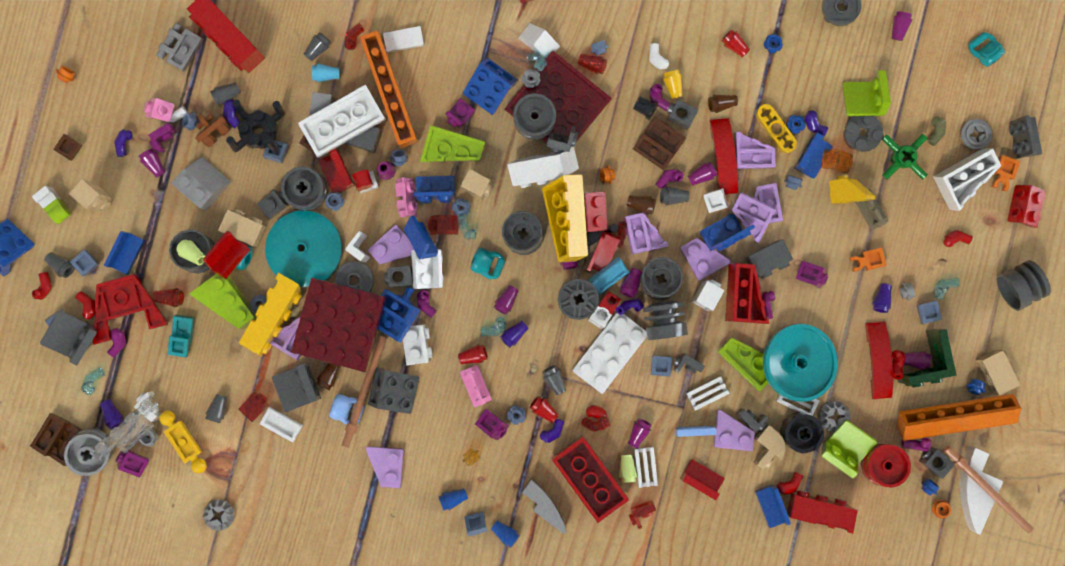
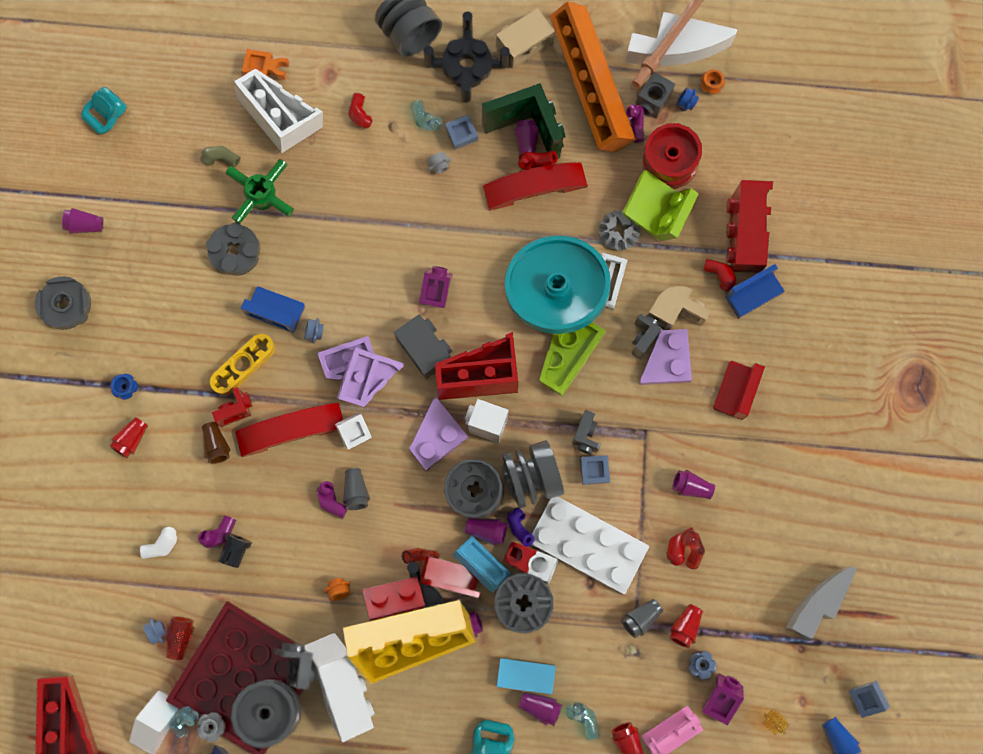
camera: 100 degrees left, 10 degrees down
blue cone [491,520,520,548] -> none
dark purple cone [500,321,529,348] -> none
dark grey wheel [502,211,544,255] -> none
dark purple arm [540,419,565,443] -> none
red brick [551,435,629,523] -> none
yellowish green cone [618,455,637,483] -> none
lavender wing [623,213,668,254] -> none
reddish brown cone [627,195,656,215] -> none
clear red bracket [629,500,656,529] -> none
reddish brown slope [633,116,686,171] -> none
white tile [634,447,658,488] -> none
yellow cone [663,70,683,99] -> none
dark grey brick [667,99,698,130] -> none
light blue tile [675,426,716,437] -> none
white tile [686,376,730,411] -> none
magenta cone [688,162,717,186] -> none
blue bracket [699,213,755,252] -> none
lavender wing [735,132,776,169] -> none
magenta arm [762,291,776,319] -> none
black brick [780,412,824,453] -> none
blue plate [787,115,806,134] -> none
dark purple arm [805,110,828,136] -> none
clear orange bracket [821,150,853,174] -> none
yellow slope [829,175,875,204] -> none
lime bracket [842,70,891,116] -> none
orange plate [849,247,887,272] -> none
dark tan hinge [855,188,888,231] -> none
dark purple cone [872,283,892,313] -> none
light grey gear [960,119,992,150] -> none
blue plate [966,379,986,395] -> none
red bracket [1007,185,1046,228] -> none
dark grey bracket [1009,115,1042,159] -> none
none -> red bracket [212,387,253,427]
none -> black plate [424,11,510,103]
none -> medium azure tile [497,658,556,694]

